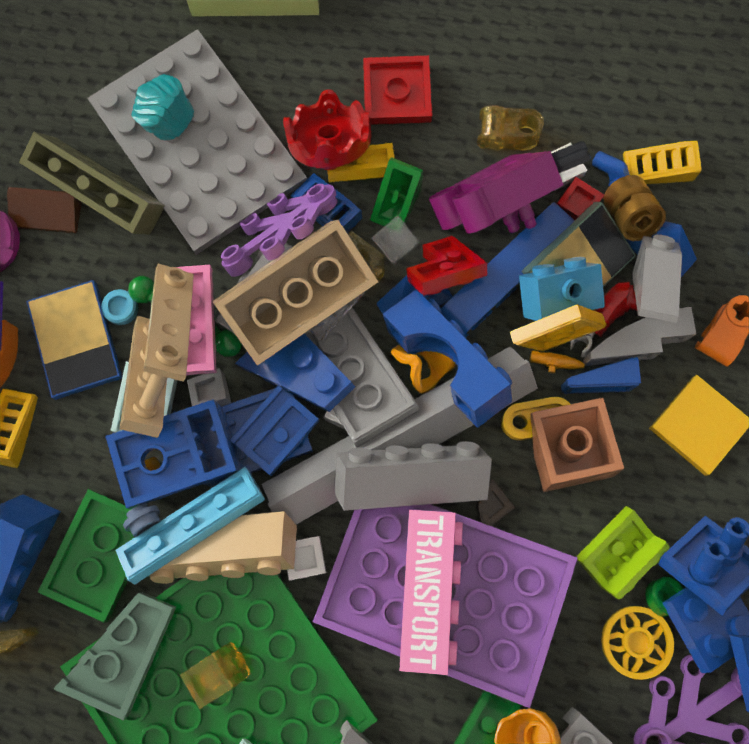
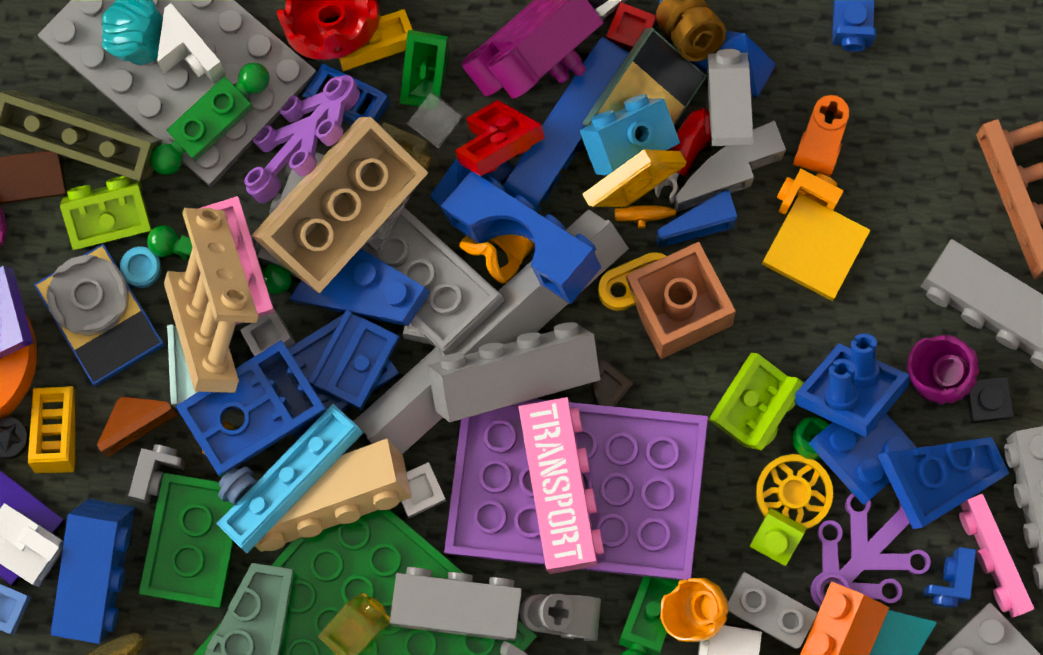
camera: 15 degrees left, 0 degrees up
none -> light grey tile [46,255,130,336]
none -> lime bracket [60,176,152,250]
none -> dark orange slope [97,397,178,457]
none -> light grey bracket [128,445,186,504]
none -> green plate [150,62,270,175]
none -> white slope [157,3,226,84]
none -> light grey brick [390,567,522,642]
none -> light grey piece [520,594,601,641]
none -> lime plate [749,508,807,566]
none -> light orange bracket [777,169,844,216]

